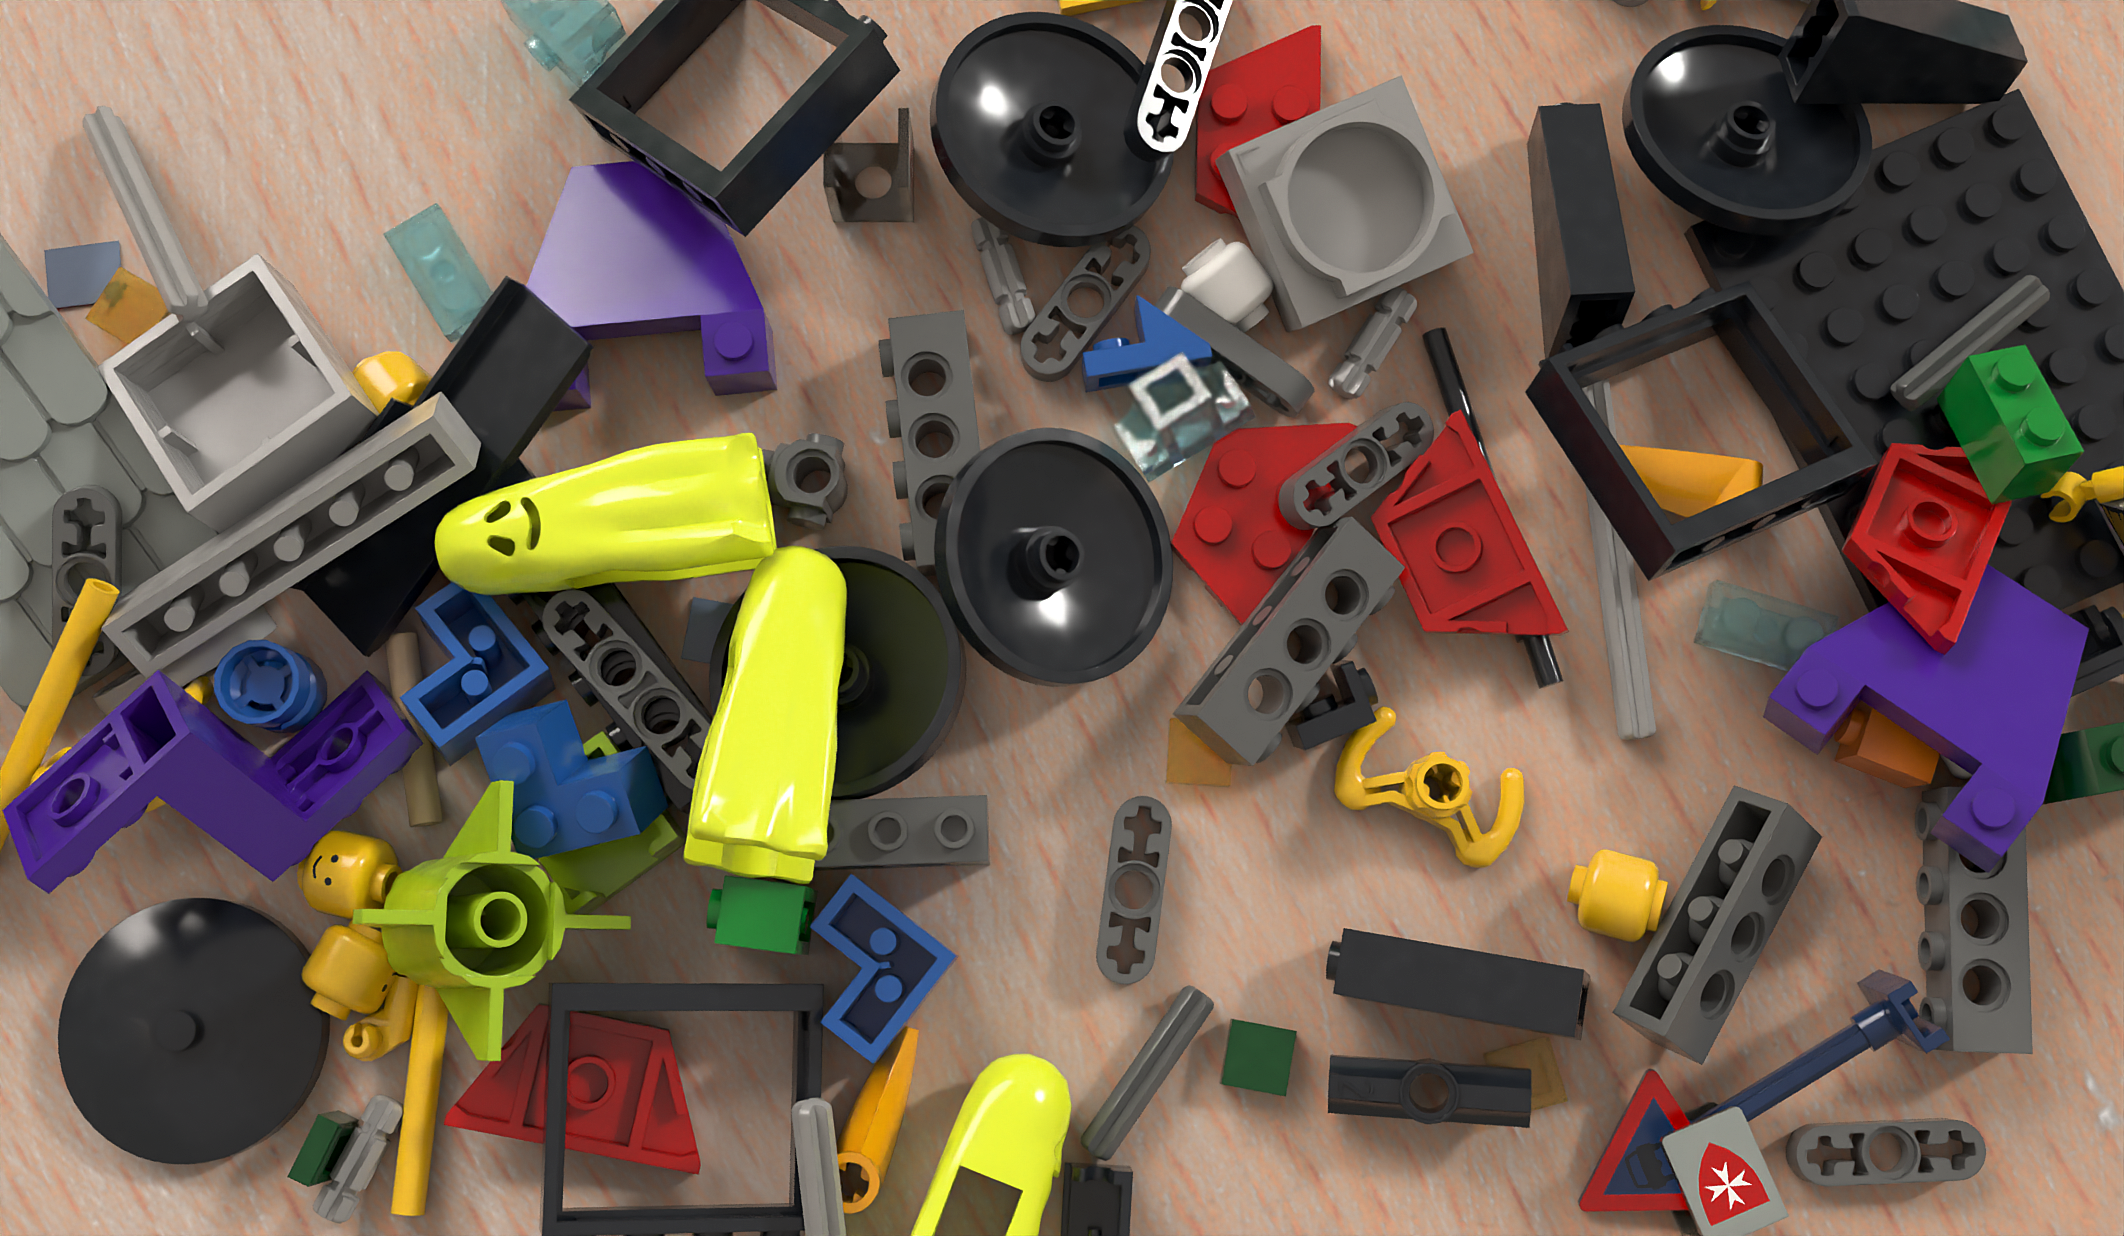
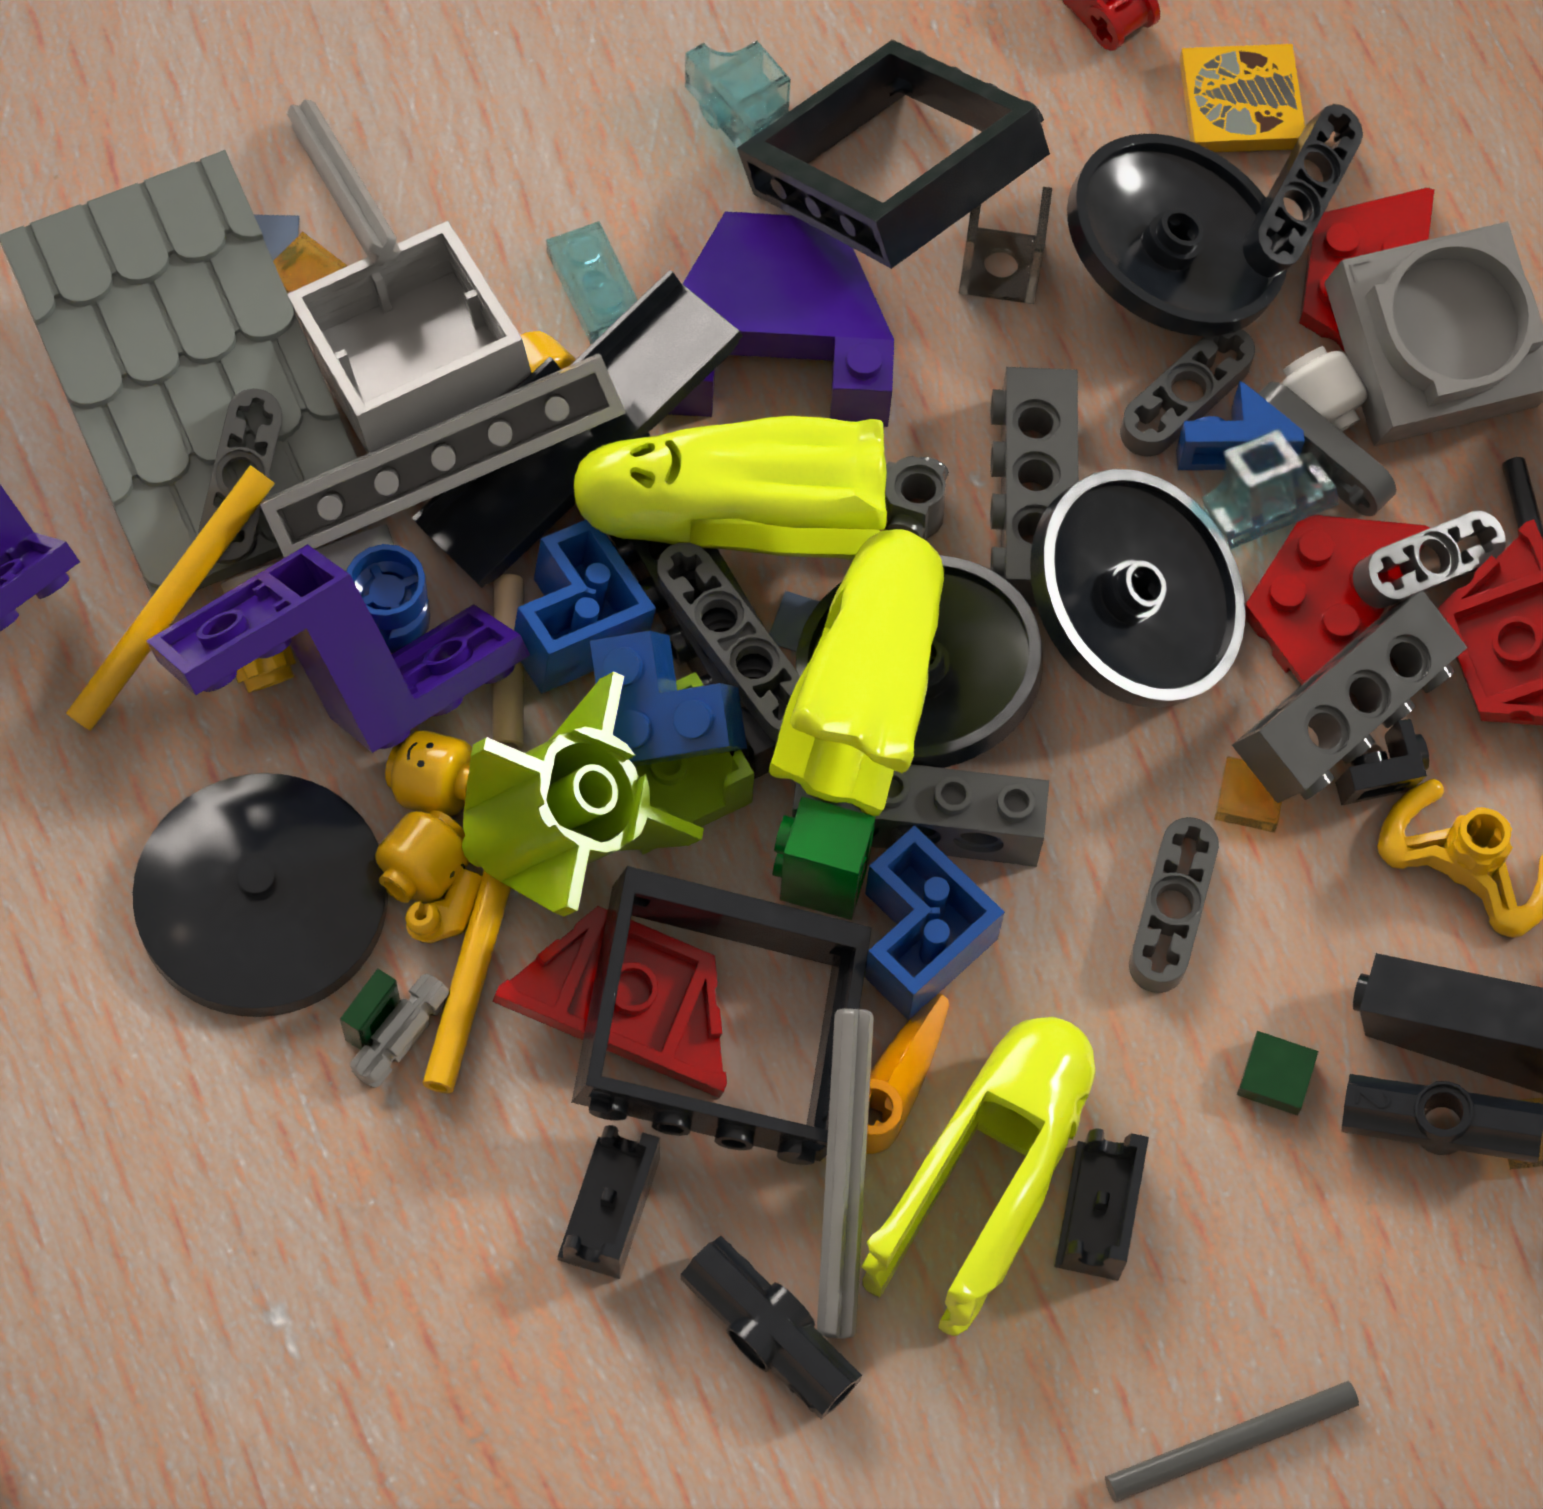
camera: 10 degrees right, 15 degrees down
light grey axle [971,217,1036,335] -> none
dark grey axle [1081,985,1214,1161] -> none
light grey axle [1328,286,1417,400] -> none

